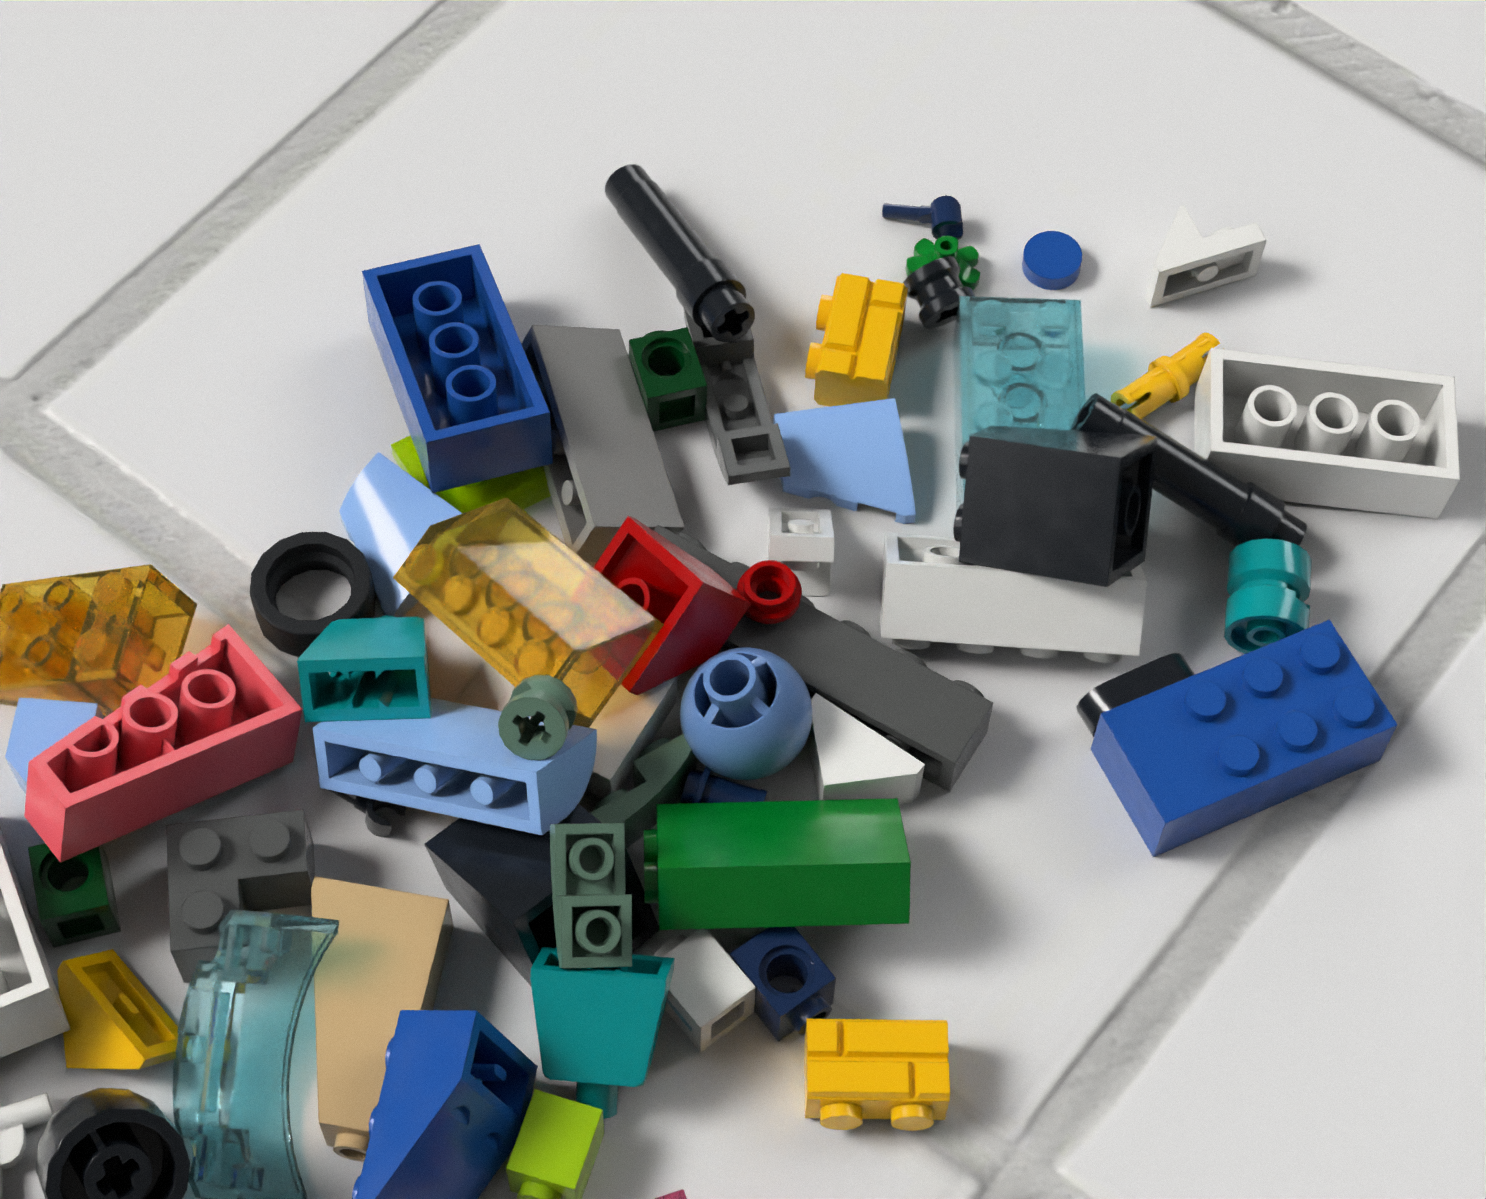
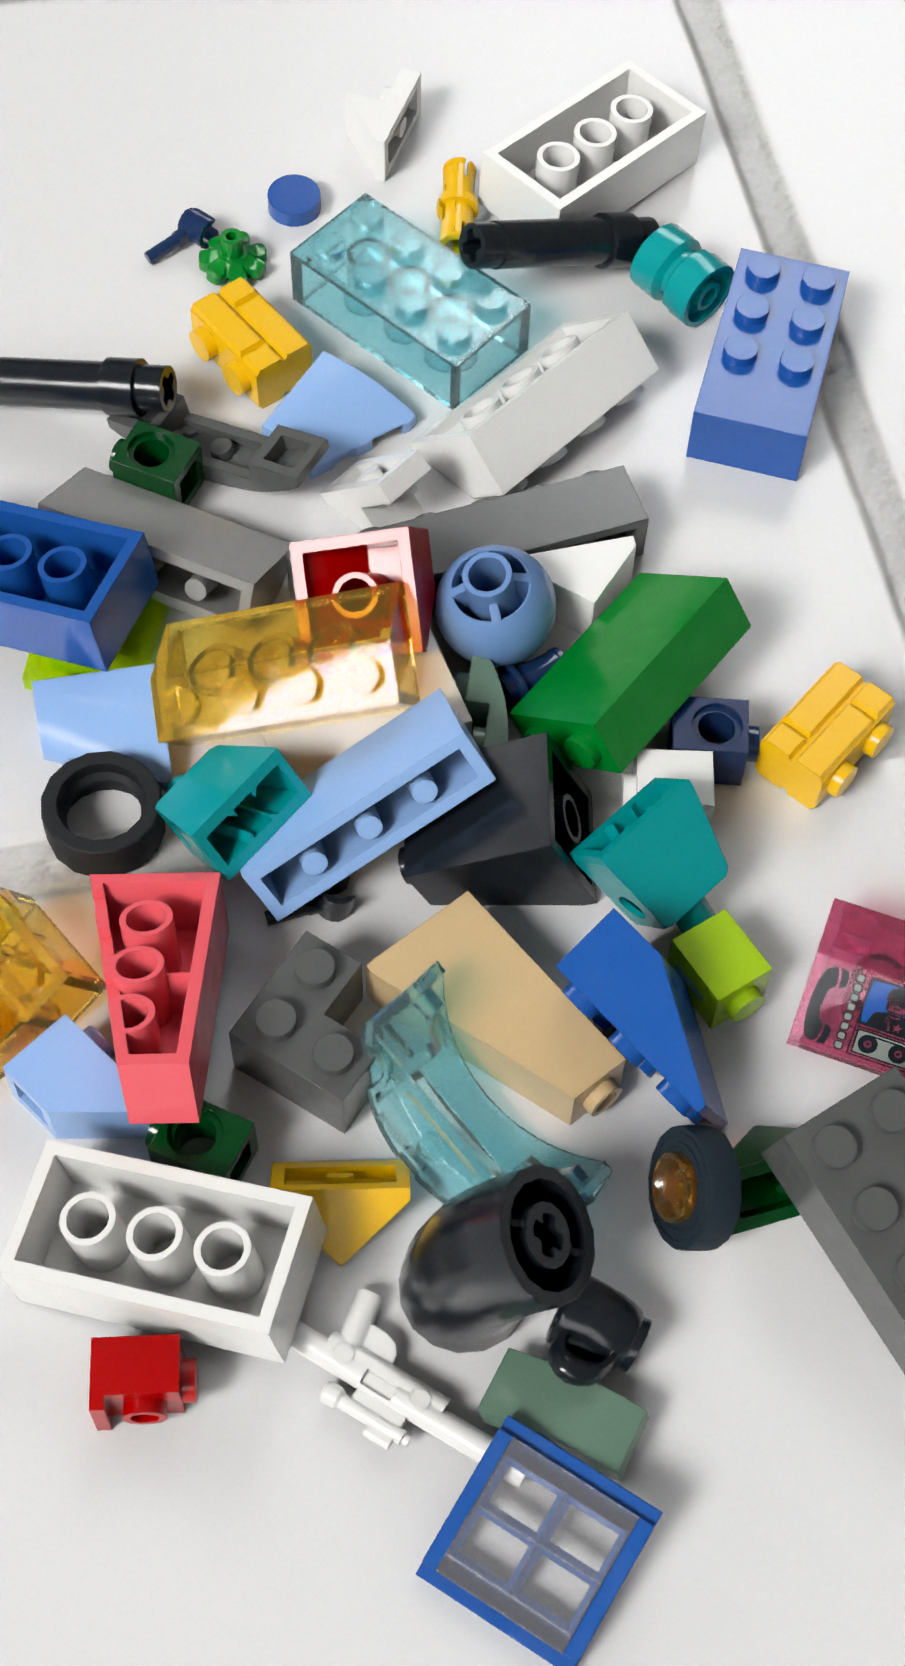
camera: 50 degrees left, 0 degrees up
sand green wheel [498,675,577,760] -> none
sand green slope [550,823,632,968] -> none
red plate [737,560,802,624] -> none
black wheel [903,256,977,329] -> none
black slope [953,425,1158,587] -> none
black beam [1076,653,1195,737] -> none

